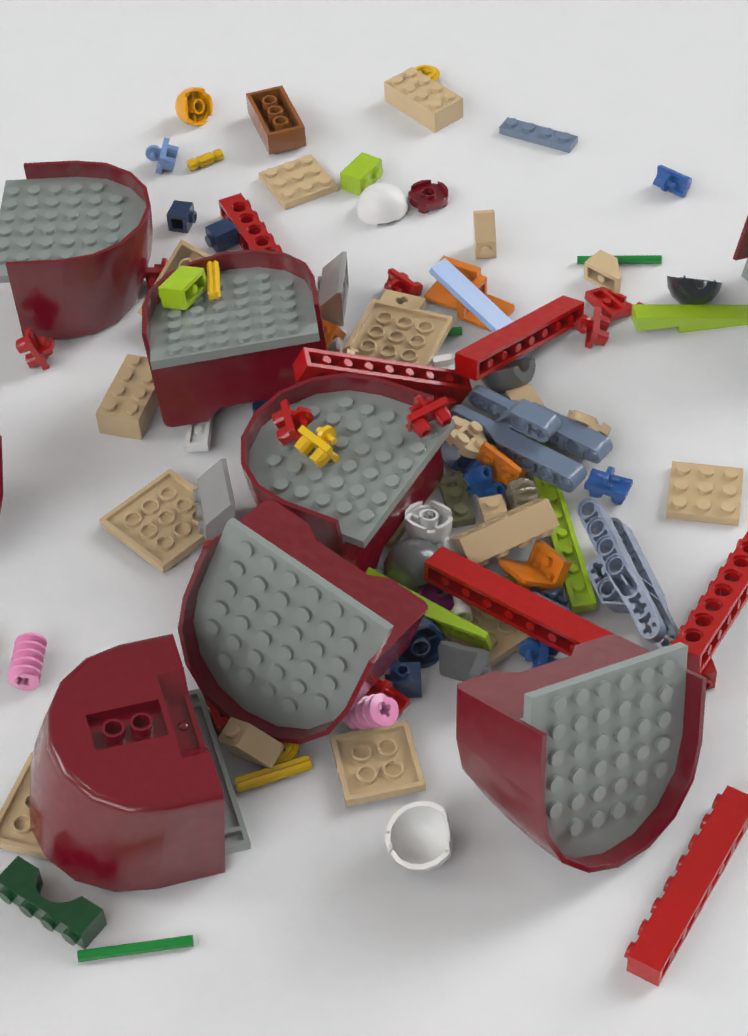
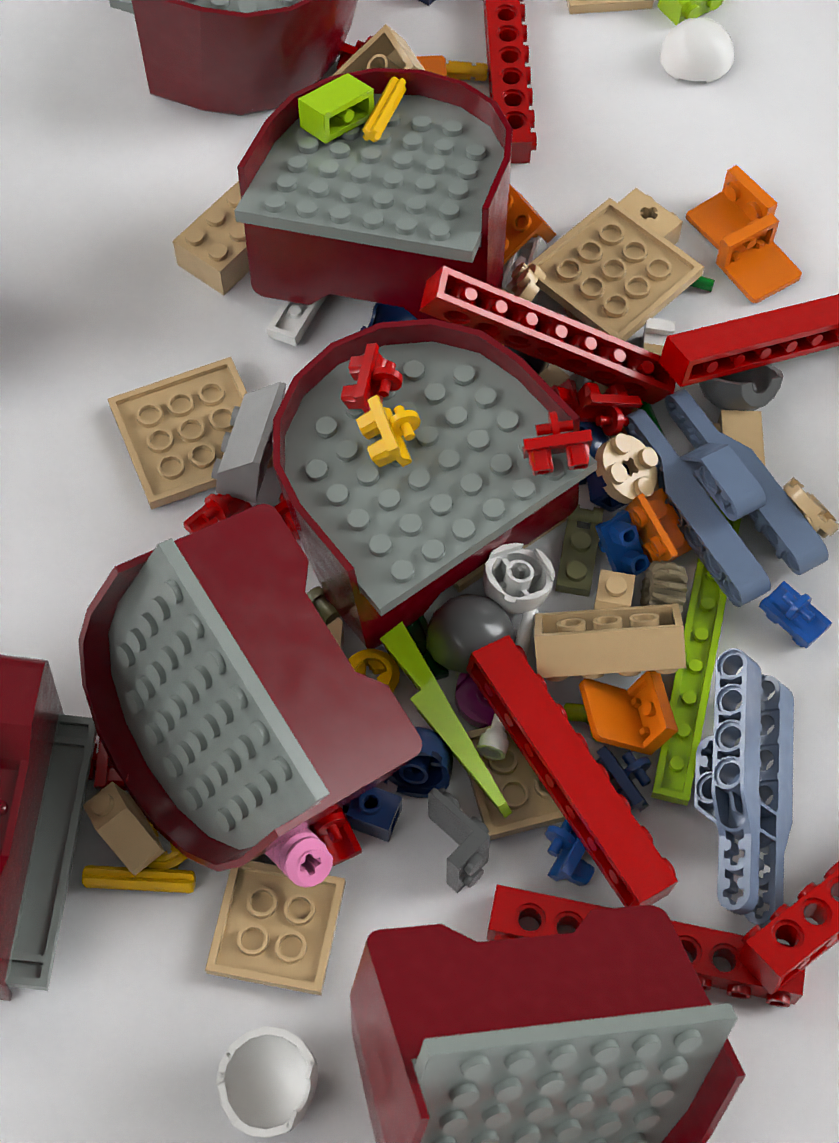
camera: 20 degrees right, 15 degrees up
red hips [16,328,55,371] -> none
dark blue brick [205,218,239,253] -> none
light grey slope [317,251,349,326] -> none
red hips [384,268,423,296] -> none
dark red plate [408,180,448,214] -> none
light blue tile [429,258,536,358] -> none
tan slope [473,209,496,259] -> none

